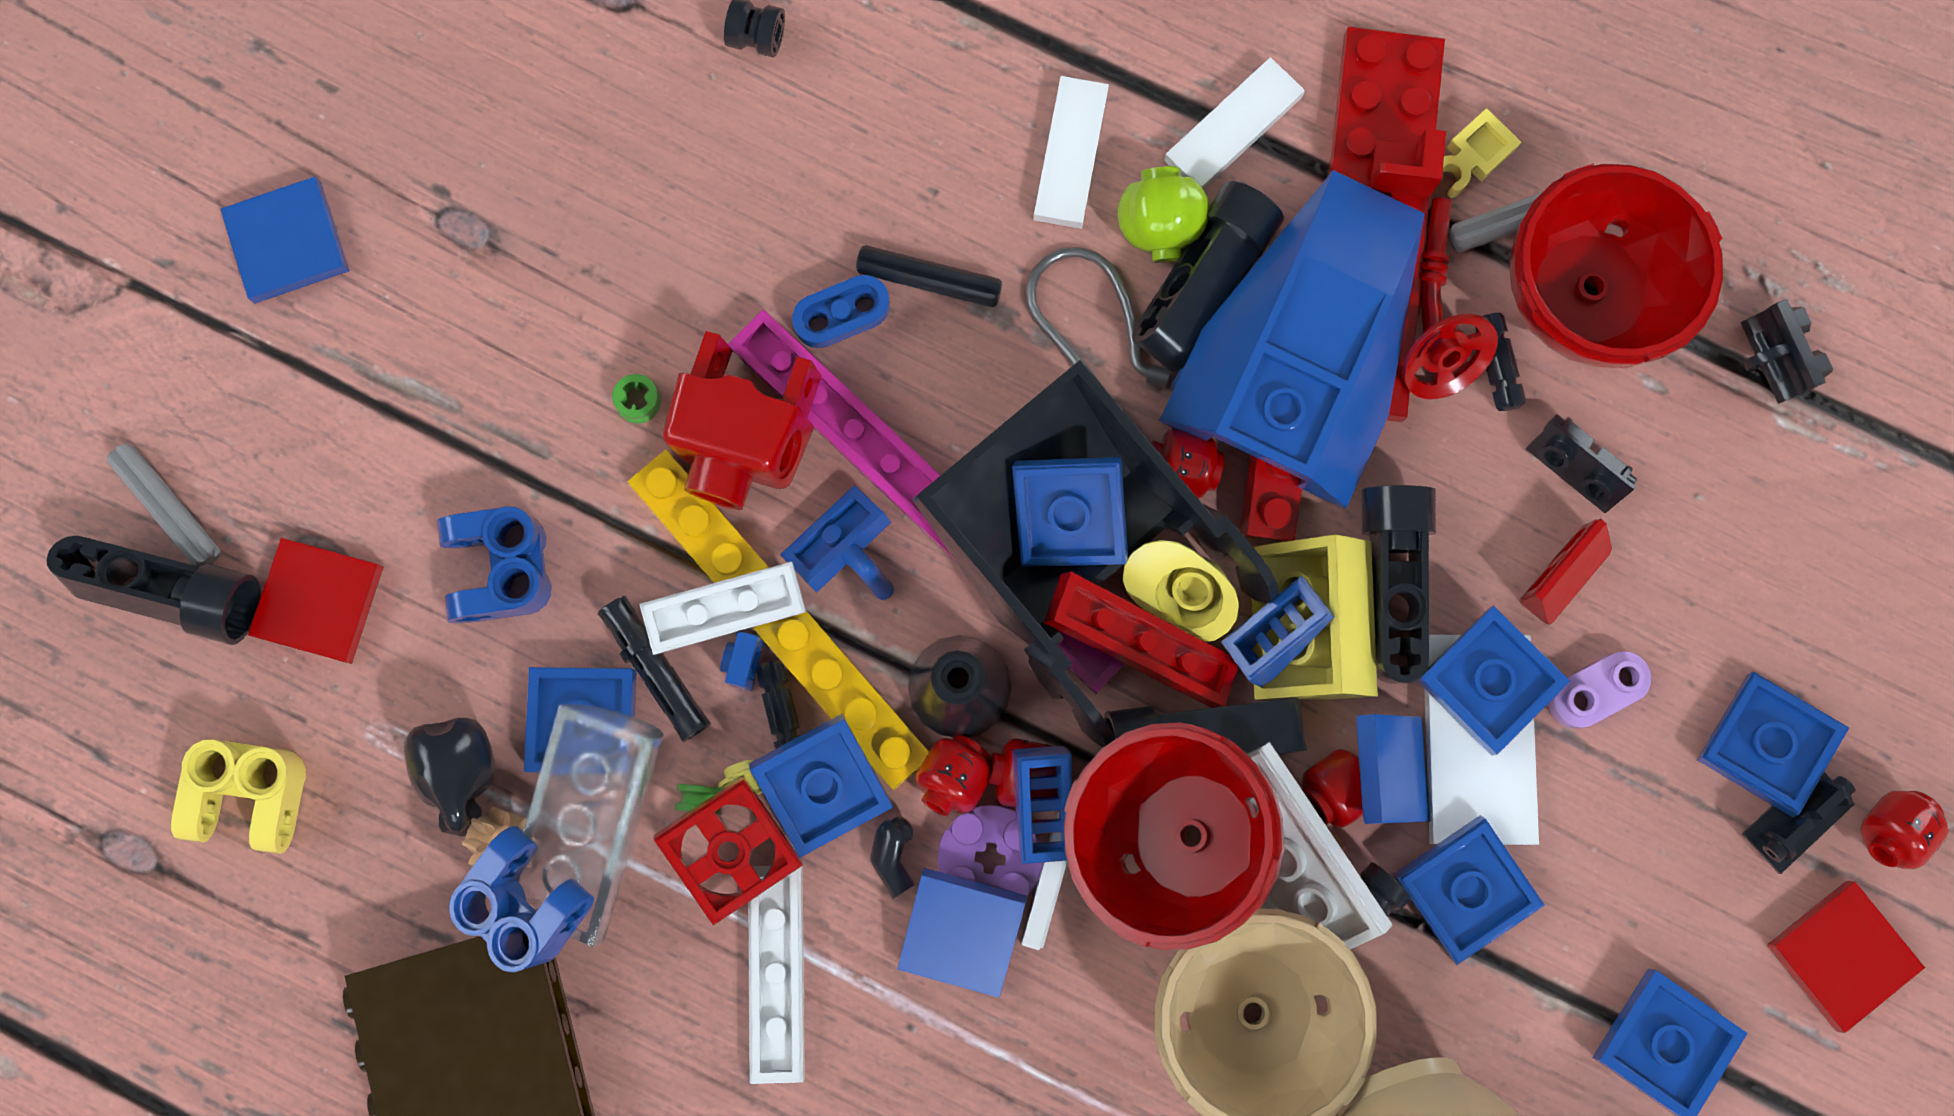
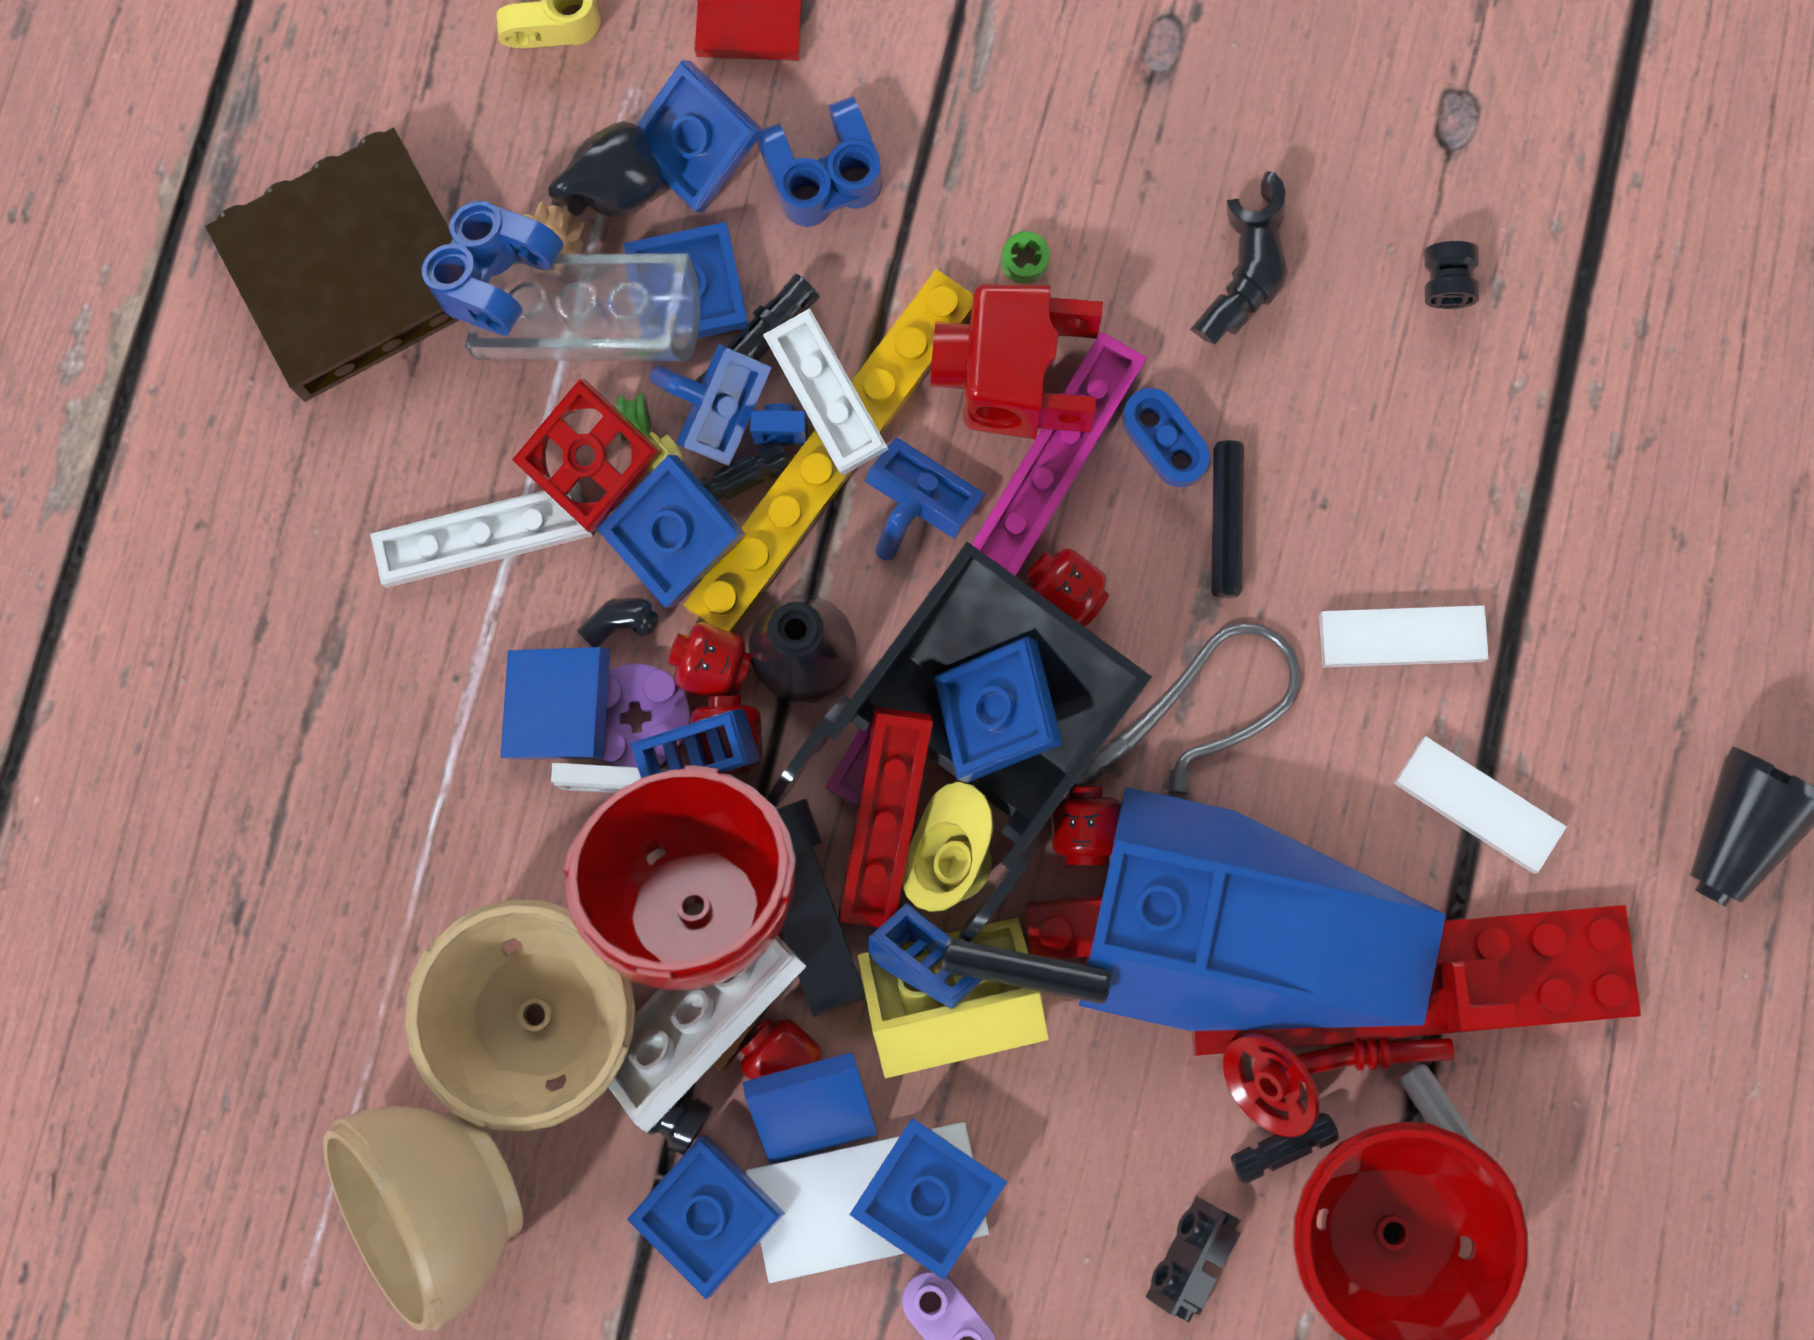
camera: 80 degrees right, 0 degrees up
lime plant [1117,166,1210,263] -> none
black beam [1132,181,1284,372] -> none
black beam [1362,485,1436,684] -> none
light yellow plate [1443,108,1522,198] -> none
red slope [1520,518,1612,625] -> none
none -> blue tile [636,60,764,213]
none -> plate [650,344,772,466]
none -> black axle [942,939,1111,1004]
none -> red head [1026,548,1109,627]
none -> black piece [1190,171,1288,344]

